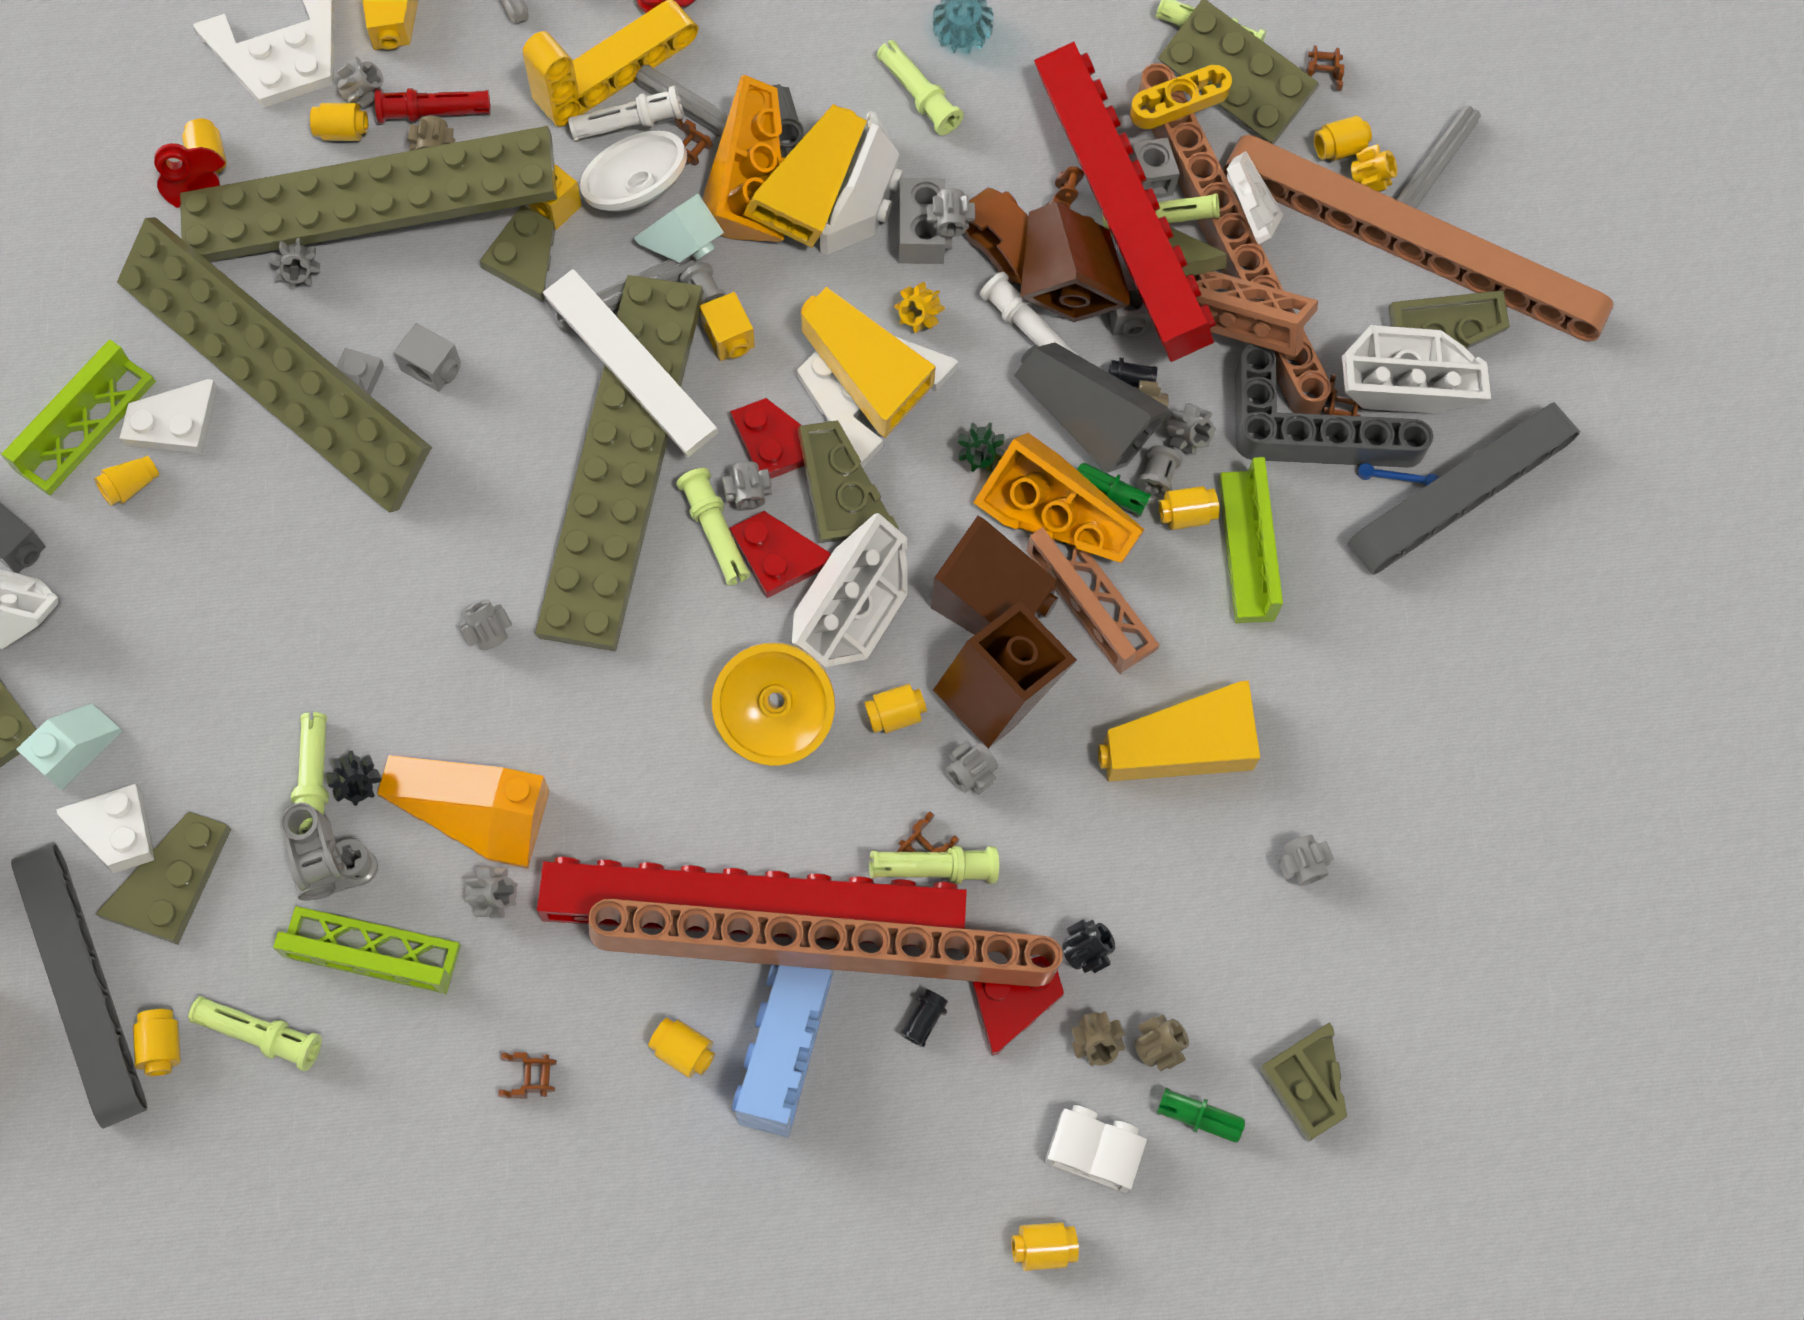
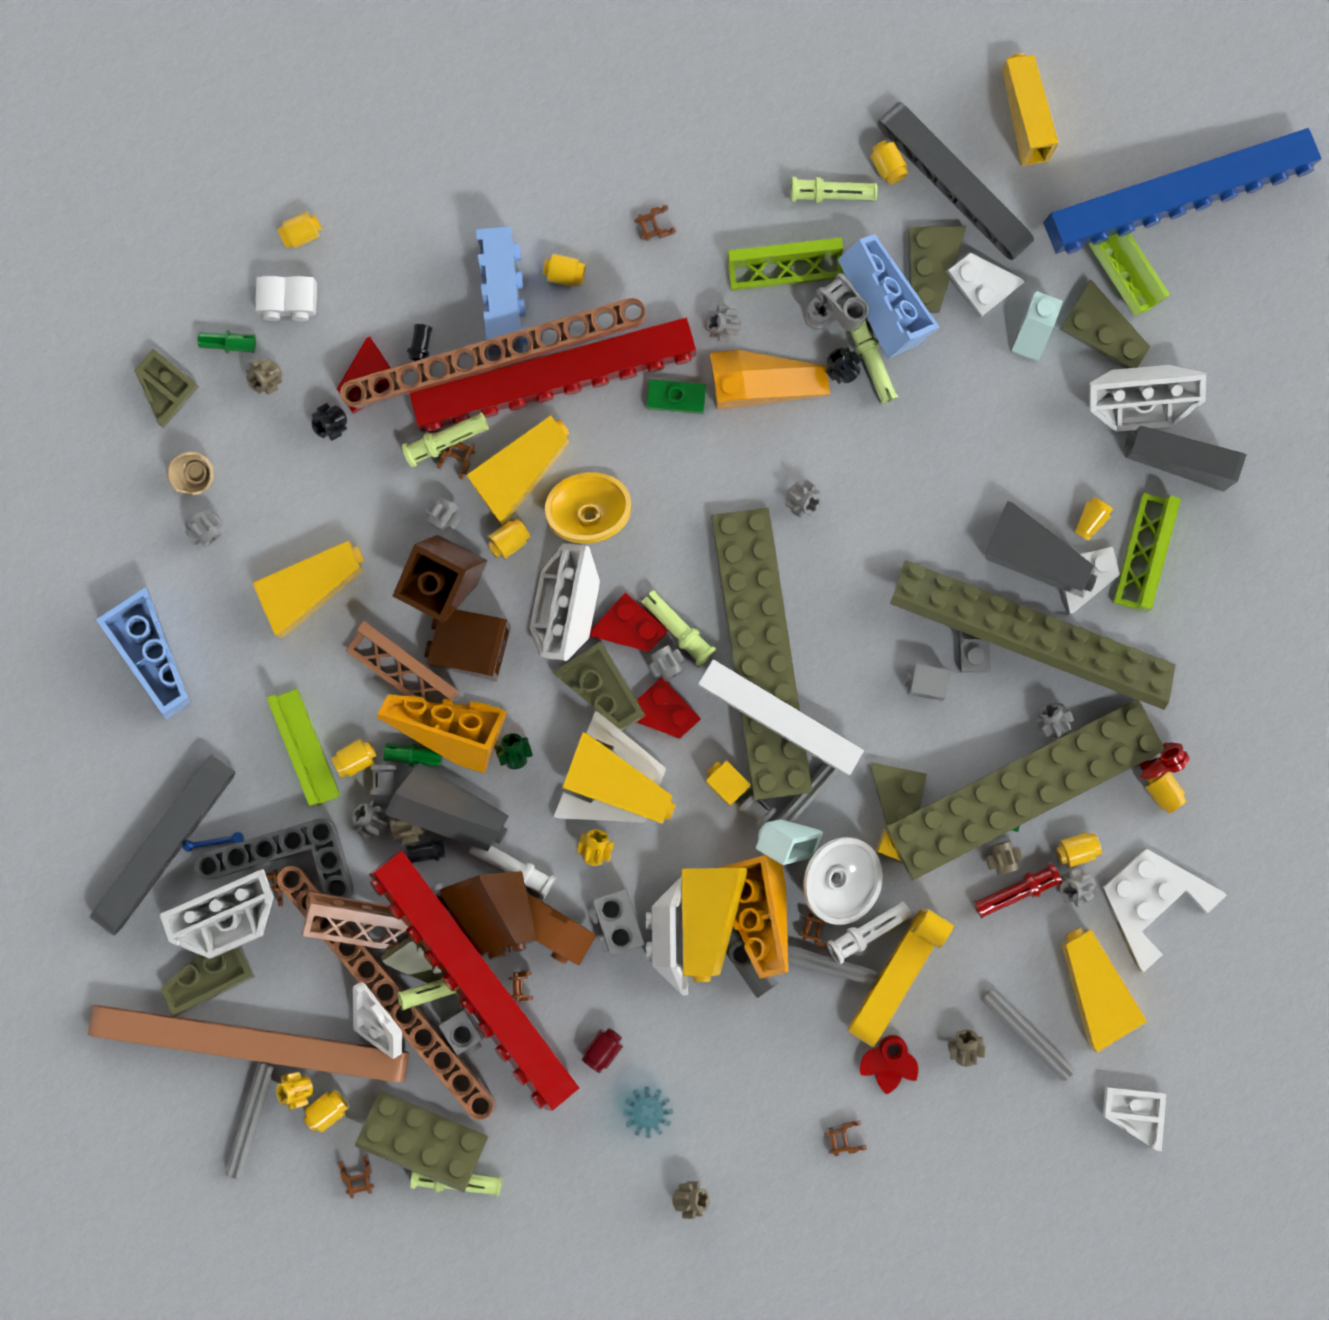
camera: 165 degrees right, 15 degrees up
yellowish green pin [877,40,964,136] -> none
light grey gear [927,188,975,237] -> none
dark tan gear [1071,1011,1125,1066] -> none
yellow beam [1130,65,1232,129] -> none
none -> light blue wedge [96,587,191,720]
none -> tan hair [167,451,215,495]
none -> yellow slope [466,416,570,526]
none -> dark red brick [581,1027,624,1073]
none -> green plate [647,379,706,414]
none -> light blue wedge [838,234,939,359]
none -> dark grey slope [985,501,1098,598]

